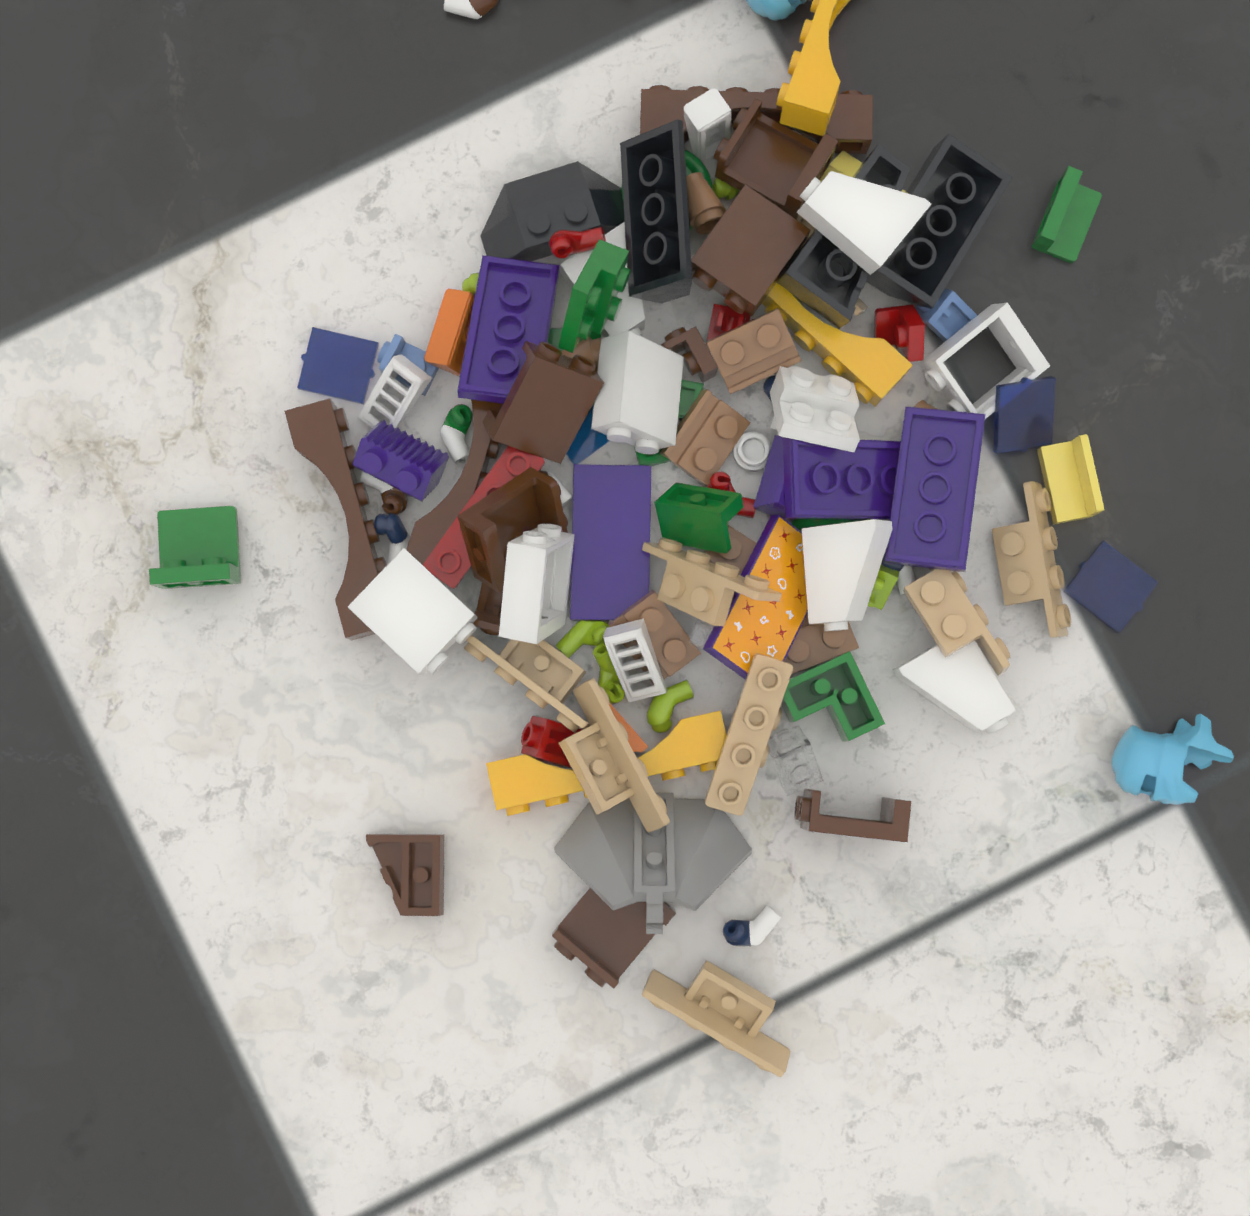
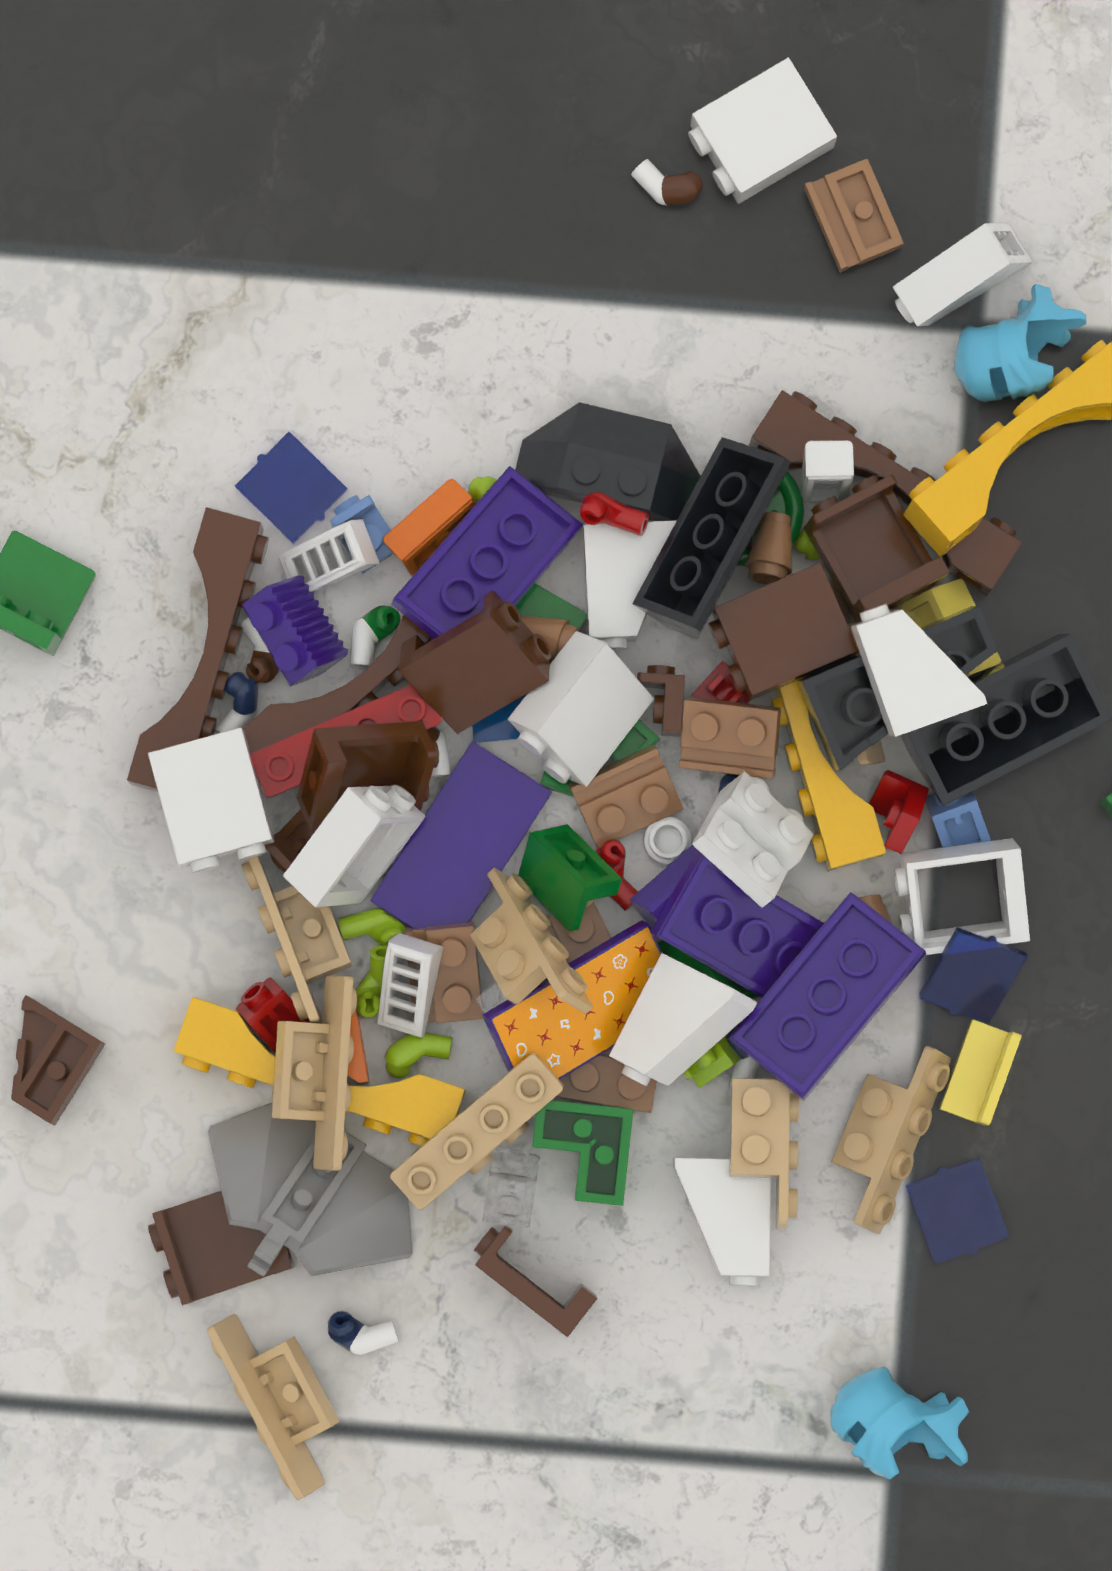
camera: 30 degrees right, 0 degrees up
green plate [558,239,631,353] -> none

